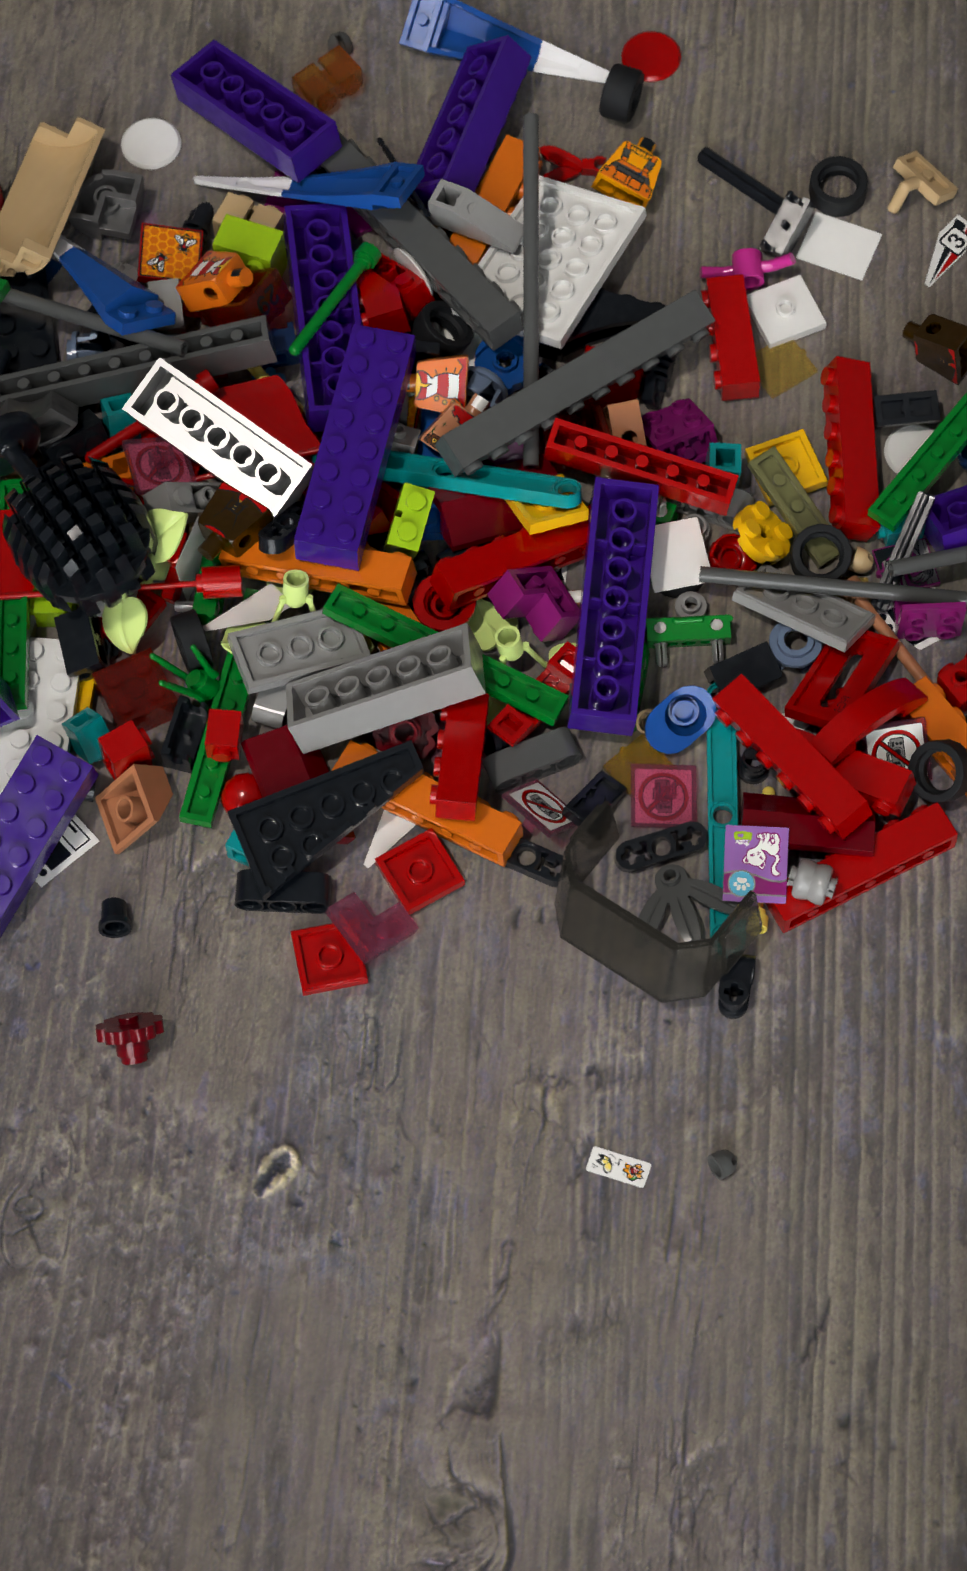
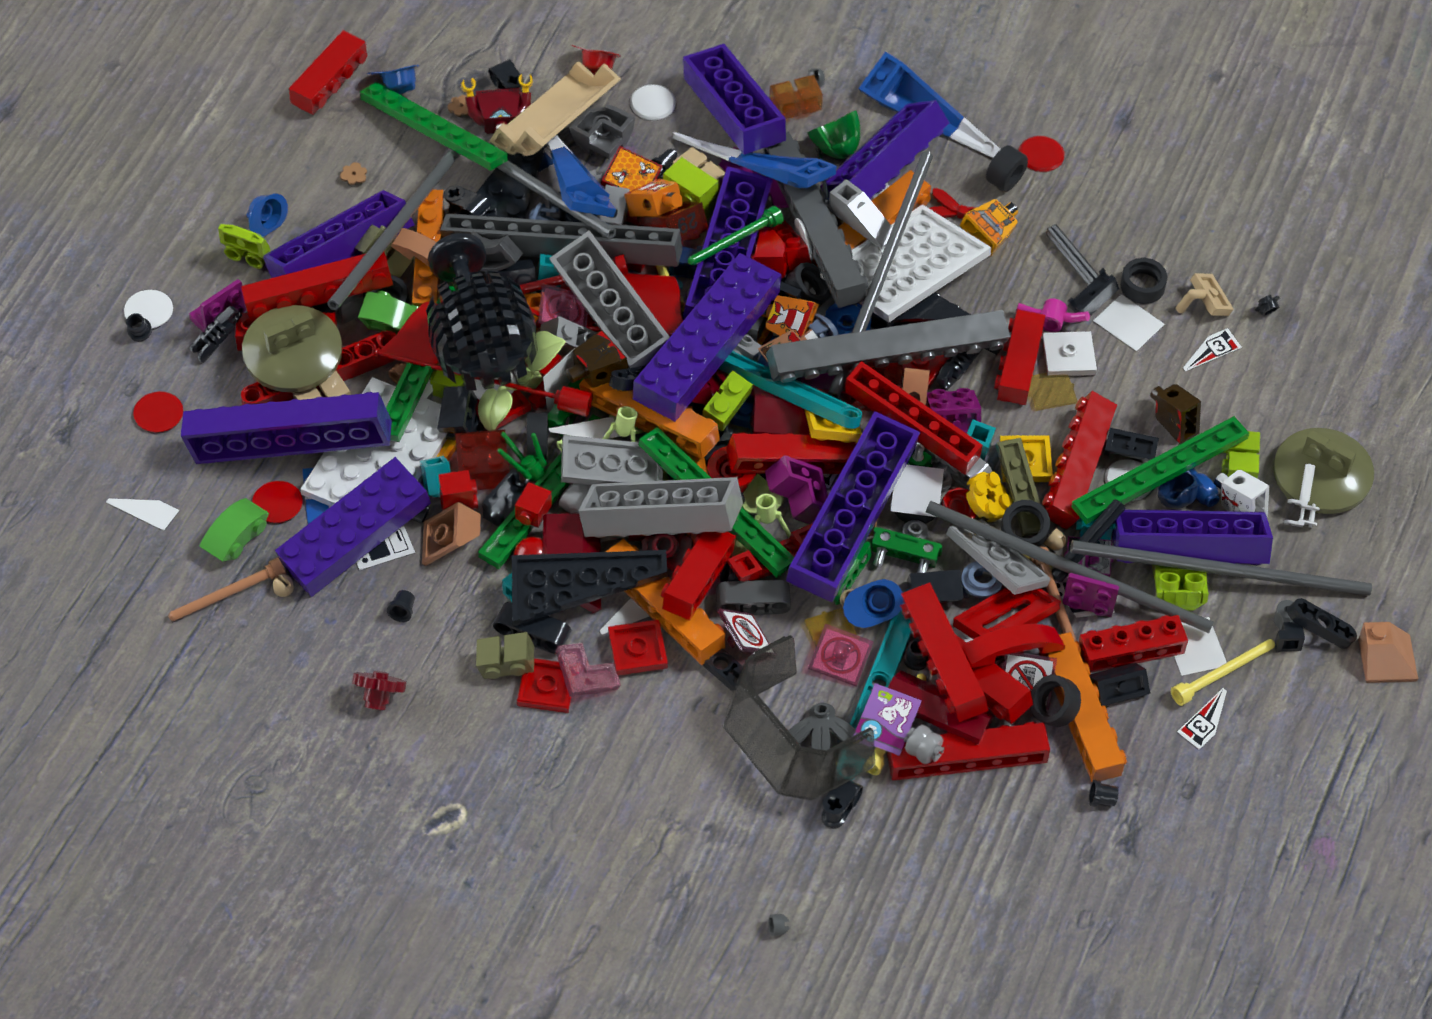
camera: 15 degrees right, 10 degrees down
black plate [562,770,628,833] -> none
white sticker [586,1146,651,1188] -> none
black beam [614,821,708,873] -> none
none -> olive piece [476,632,534,679]
none -> red piece [571,45,621,76]
none -> green hair [807,110,860,159]

